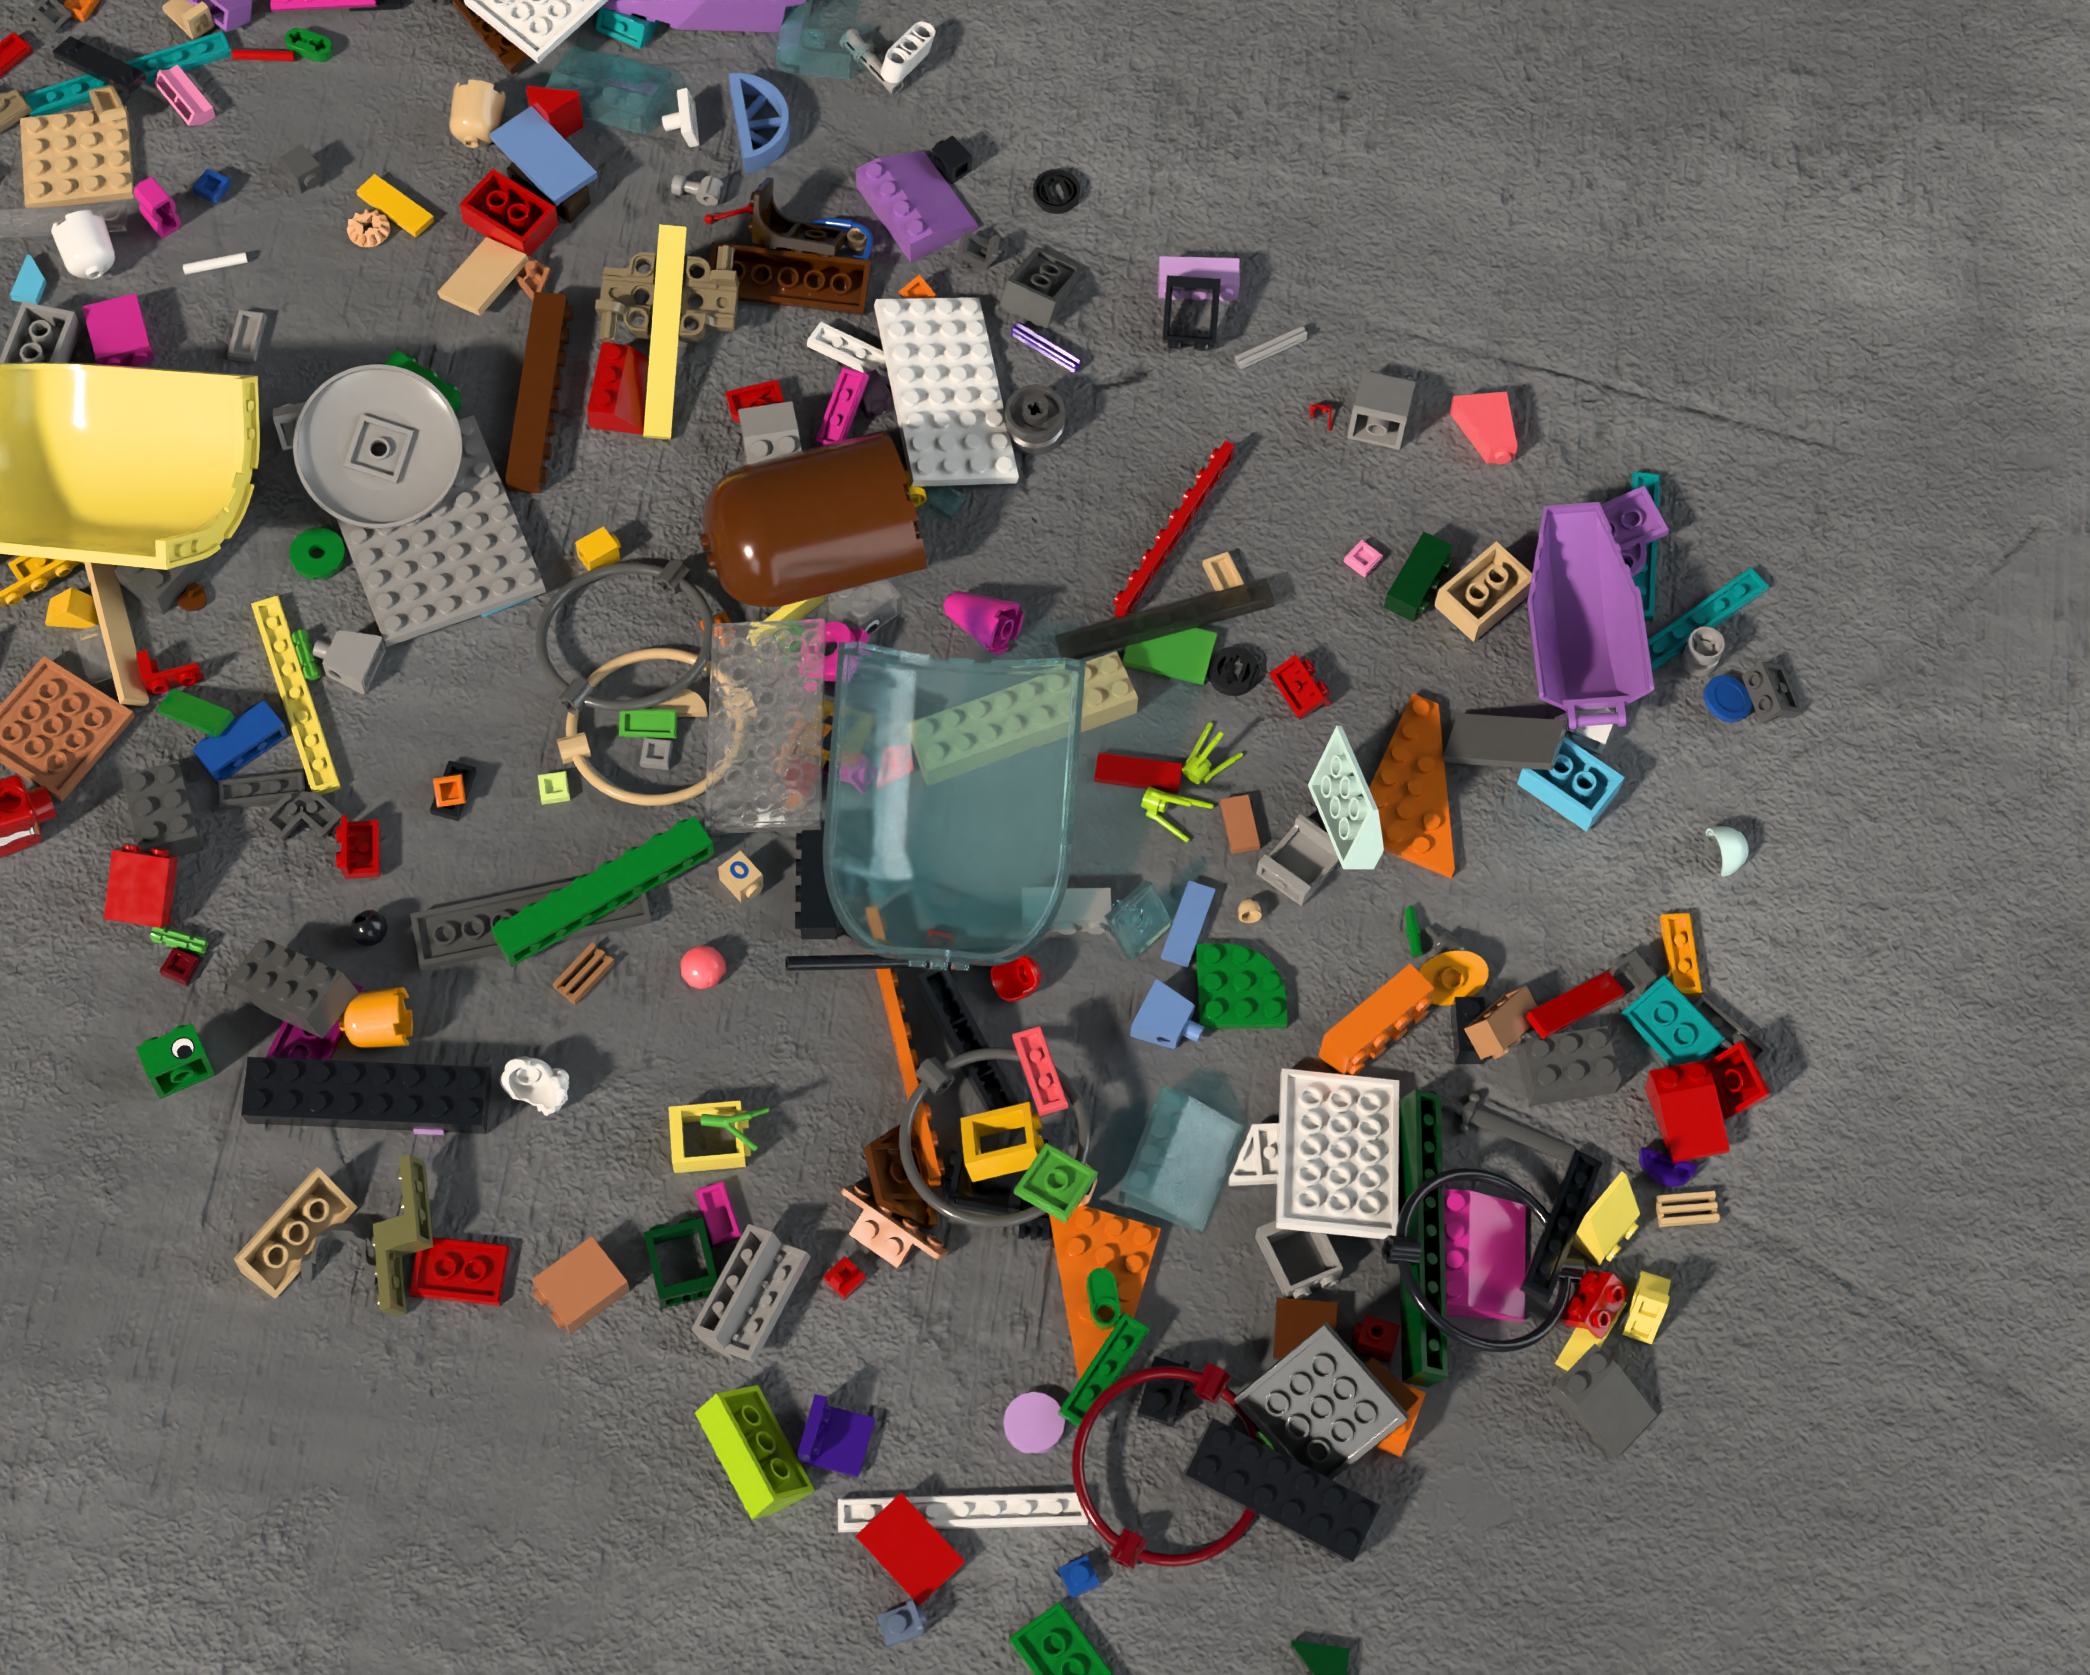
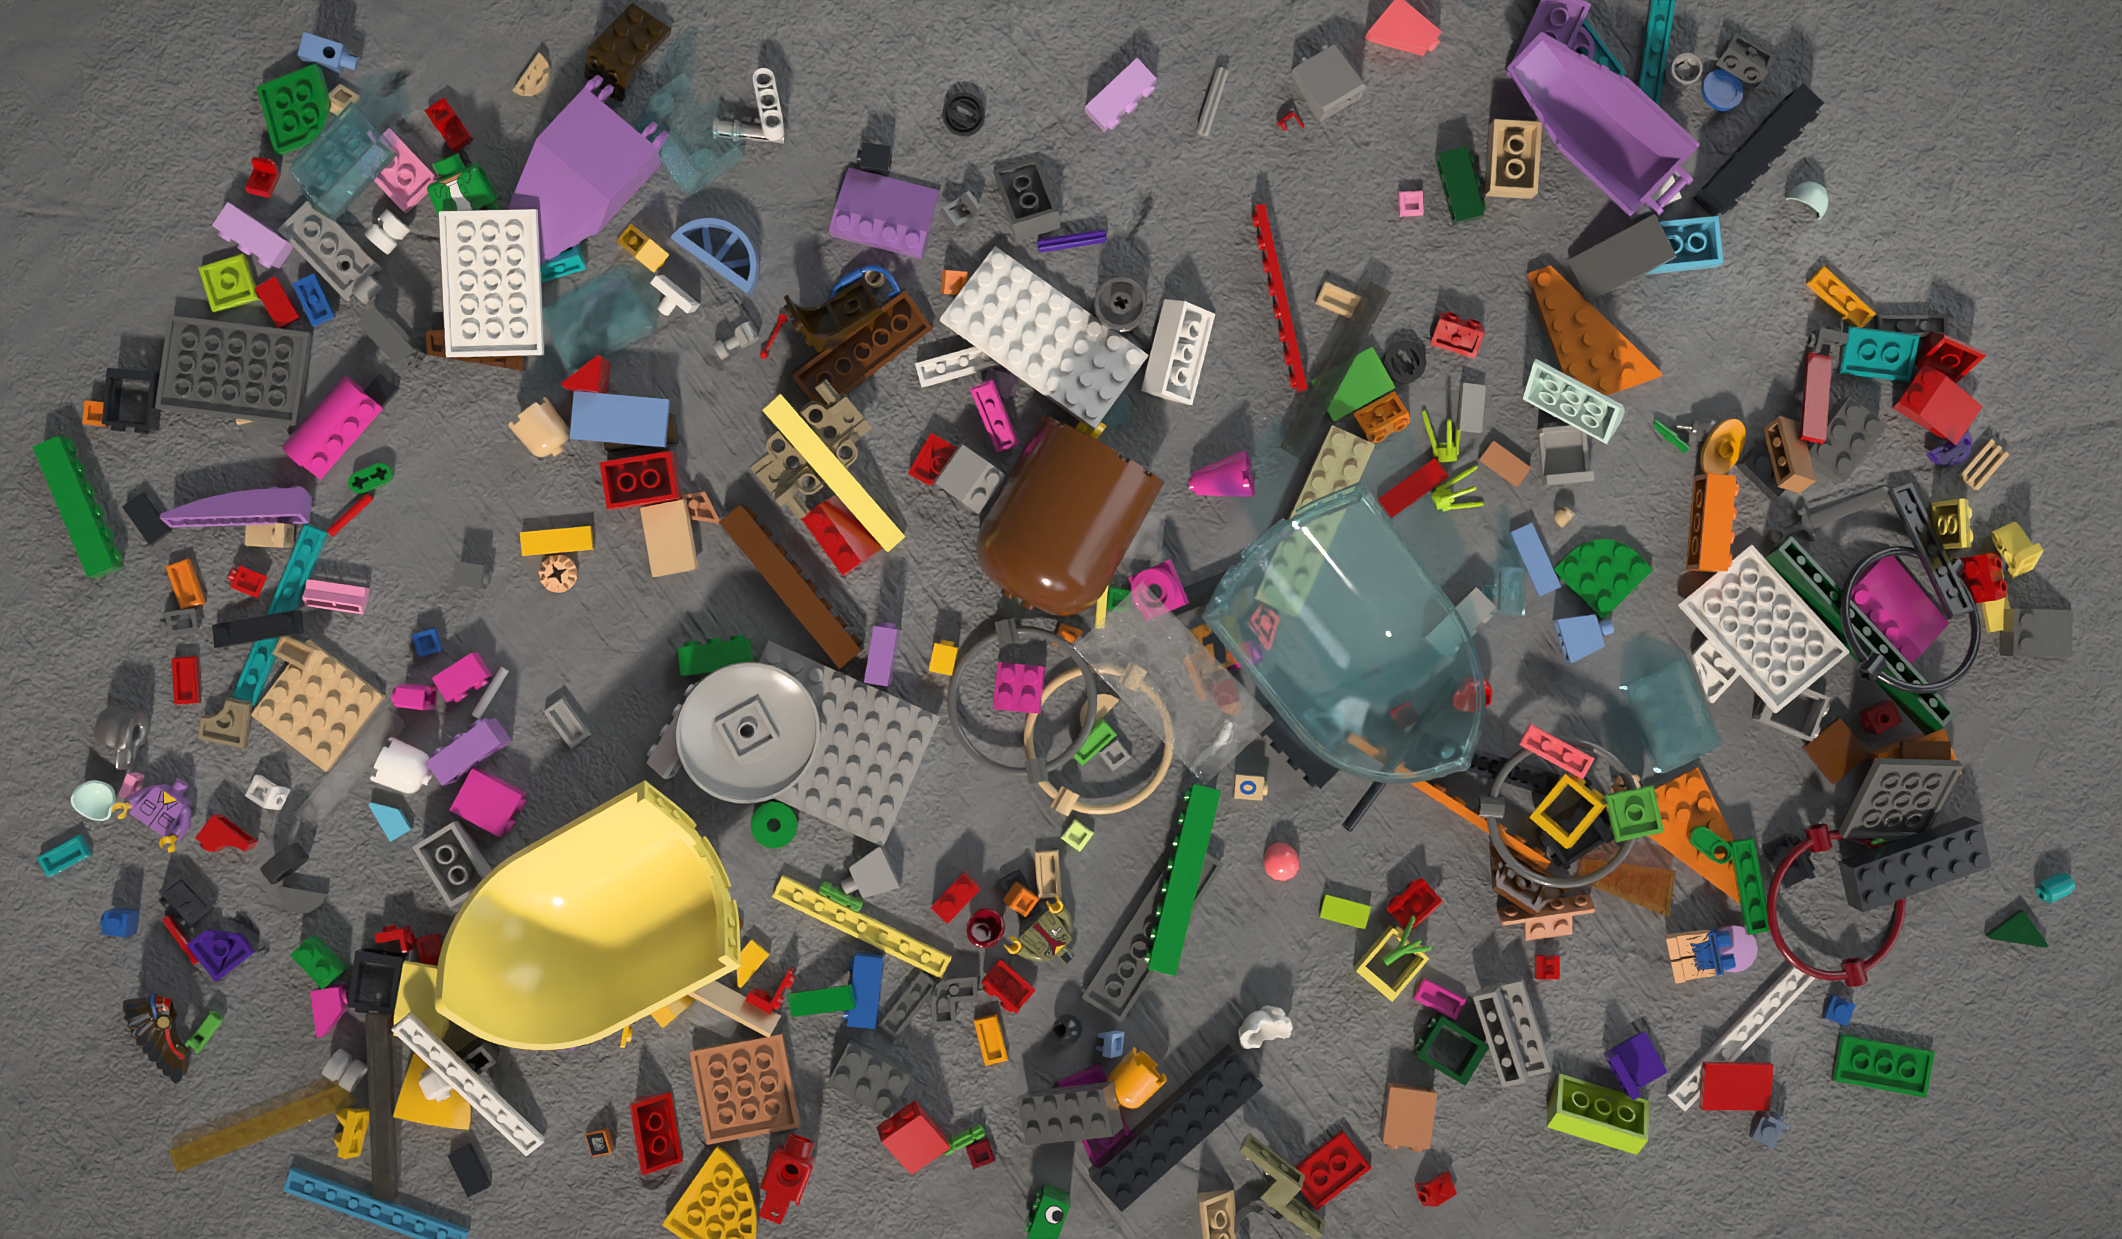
camera: 40 degrees left, 25 degrees up
medium nougat tile [553,943,615,1005] -> none
black window [1162,275,1221,351] -> none
none -> red bracket [227,563,267,598]
none -> medium lavender brick [425,718,512,786]
none -> dark pink brick [432,652,493,703]
none -> yellow slope [616,223,669,273]
none -> yellow tile [737,939,770,988]
none -> medium lavender brick [864,622,901,686]
none -> red brick [931,871,981,924]
none -> dark red hair [966,908,1005,948]
none -> light orange tile [974,1013,1008,1066]
none -> dark pink plate [993,662,1046,714]
none -> olive torso [1004,895,1075,965]
none -> tan tile [1035,849,1061,899]
none -> light blue tile [1096,1030,1125,1058]
none -> white slope [1141,299,1215,405]
none -> lime tile [1319,894,1371,929]
none -> orange bracket [1353,391,1410,443]
none -> red bracket [1387,877,1443,932]
none -> red bracket [1415,1172,1457,1207]
none -> light grey tile [1457,383,1486,433]
none -> clear orange wing [1577,857,1676,917]
none -> hips [1666,928,1736,983]
none -> black brick [1693,83,1825,216]
none -> teal brick [2036,873,2075,904]

